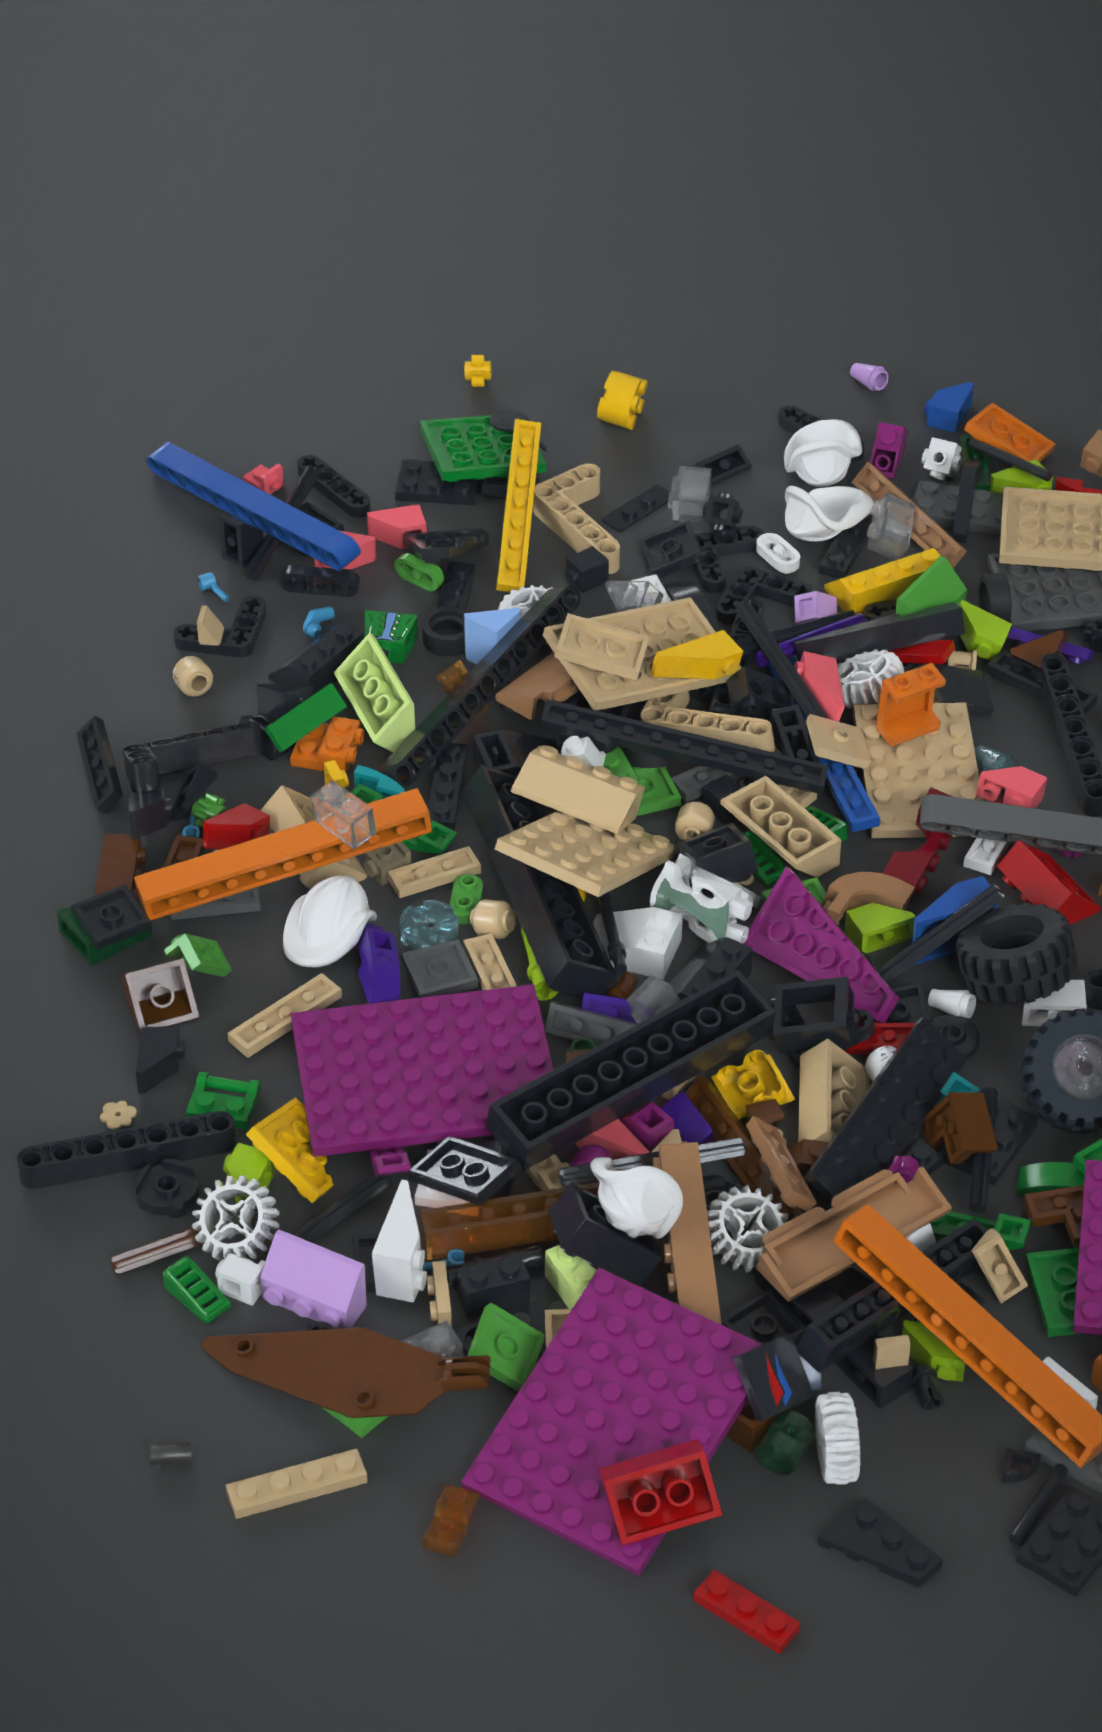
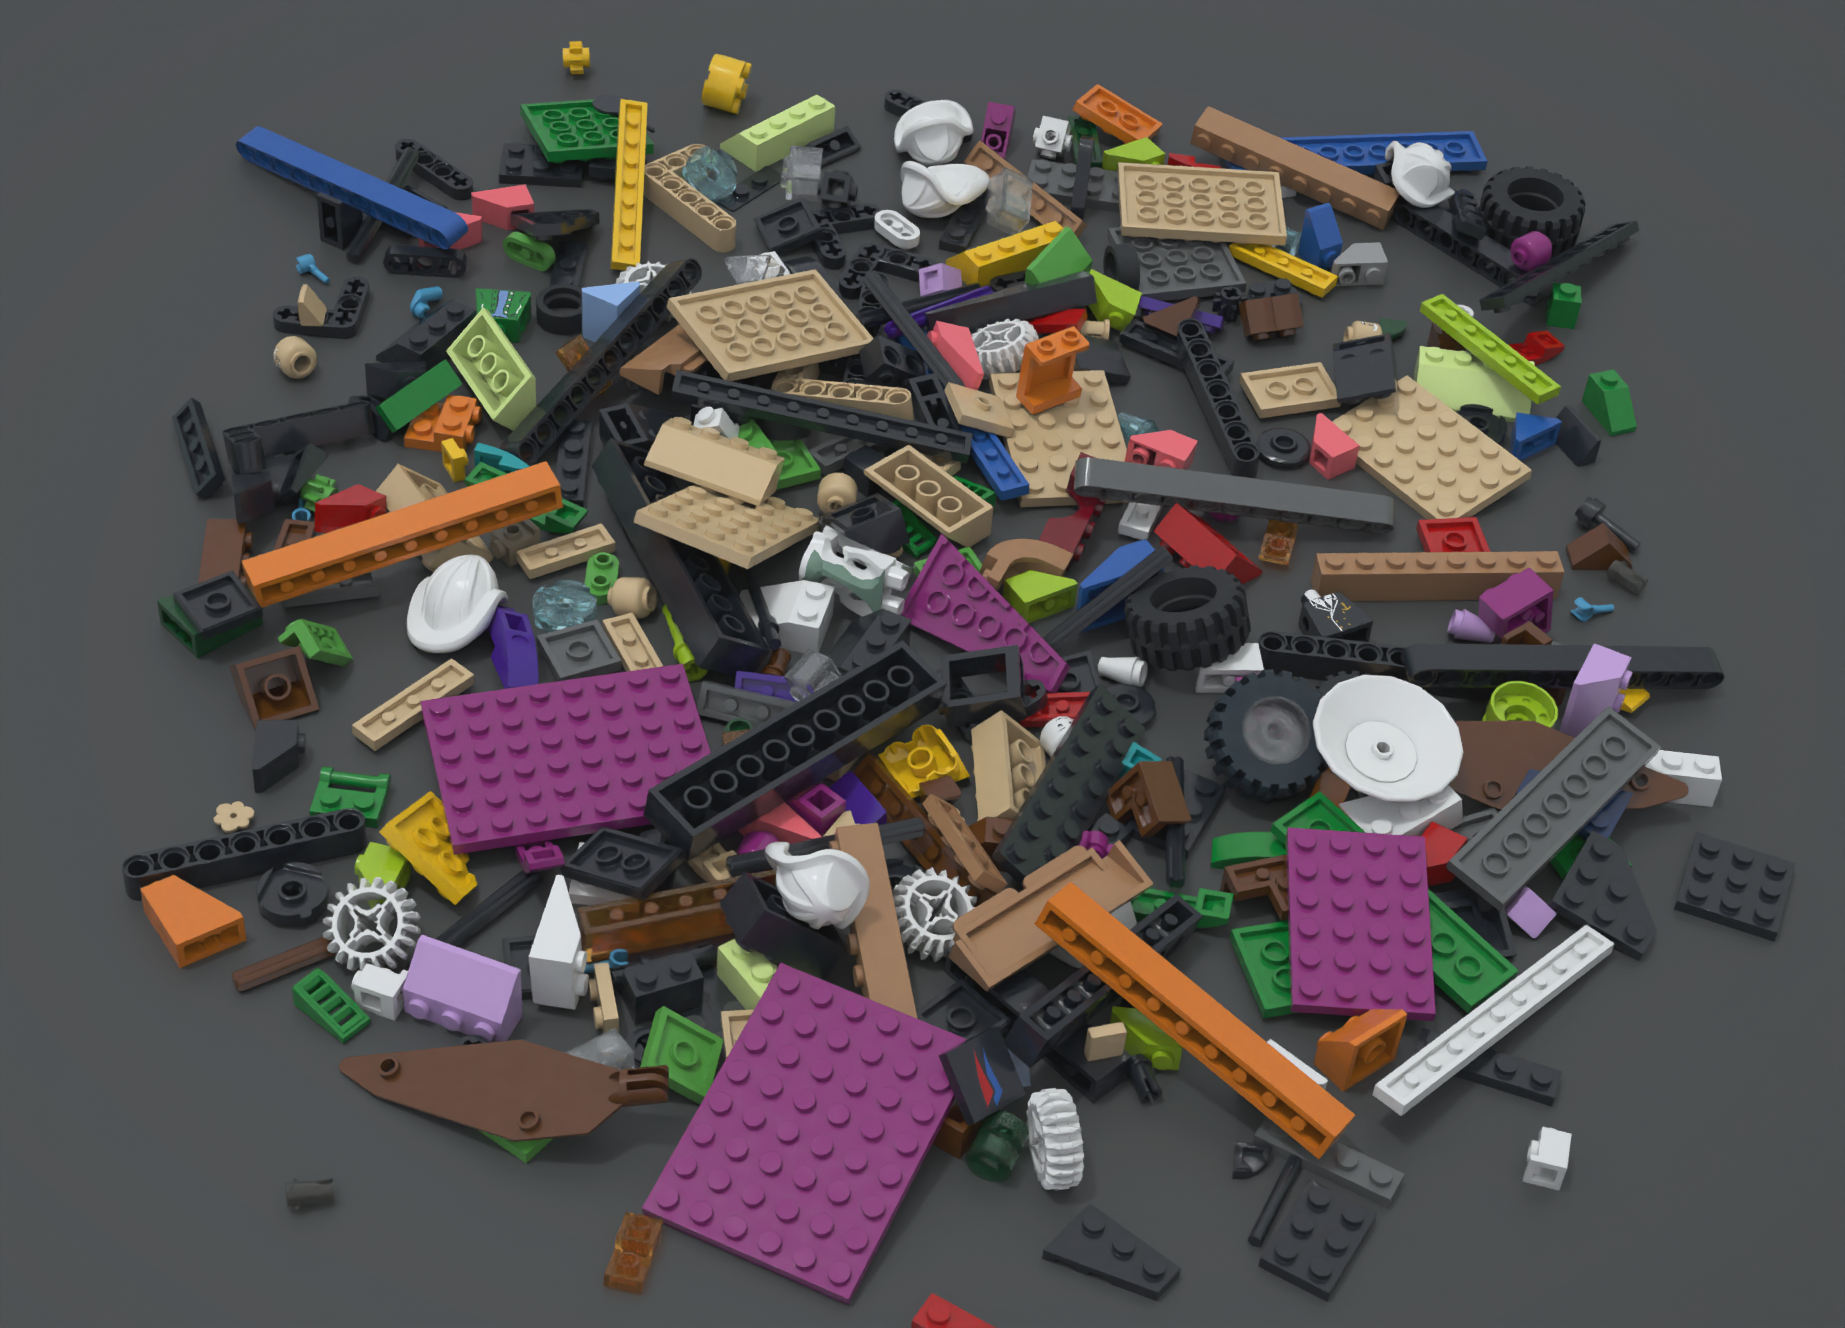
camera: 10 degrees left, 0 degrees up
tan plate [226,1448,368,1519] -> none
coral bracket [242,464,284,495] -> none
clear brick [310,780,377,849] -> none
tan plate [554,613,650,681] -> none
black brick [565,546,609,593] -> none
red slope [599,1439,722,1546] -> none
yellow slope [650,630,743,680] -> none
lavender cone [850,362,889,391] -> none
blue slope [924,382,974,433] -> none
black bar [968,438,1053,482] -> none
tan slope [971,1228,1028,1303] -> none
none -> orange slope [140,875,246,968]
none -> clear light blue plate [682,146,738,202]
none -> yellowish green slope [720,95,835,172]

